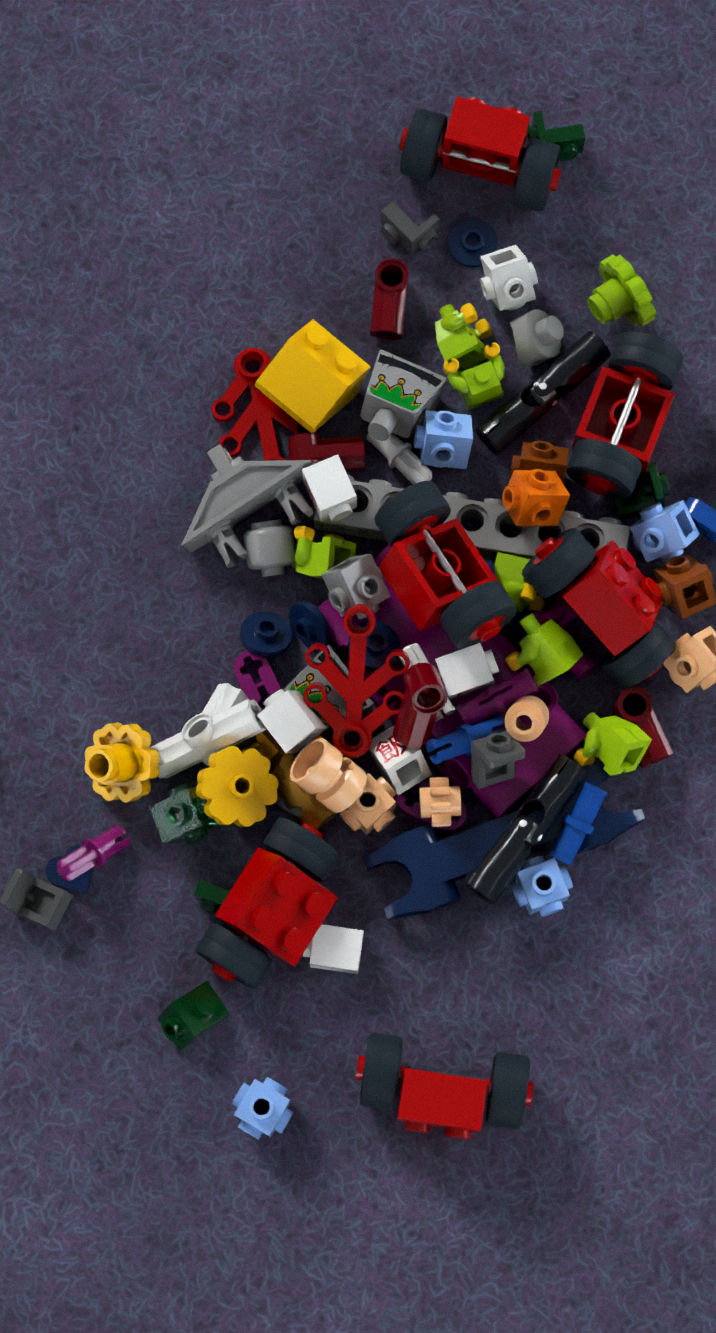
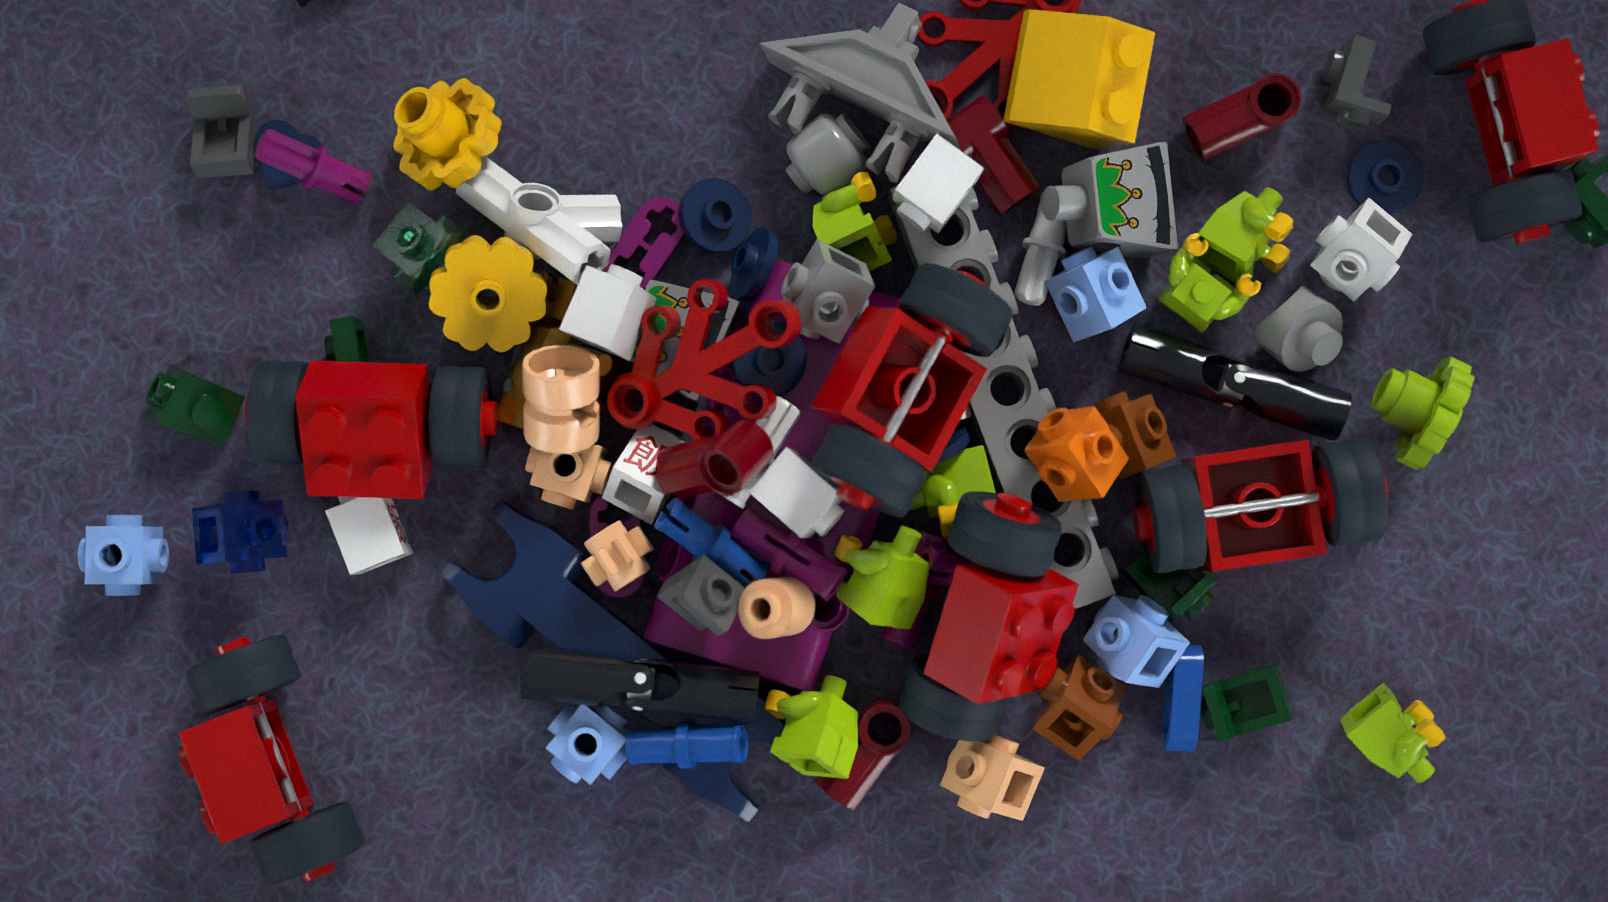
camera: 55 degrees right, 10 degrees up
none -> clear blue brick [192,491,289,574]

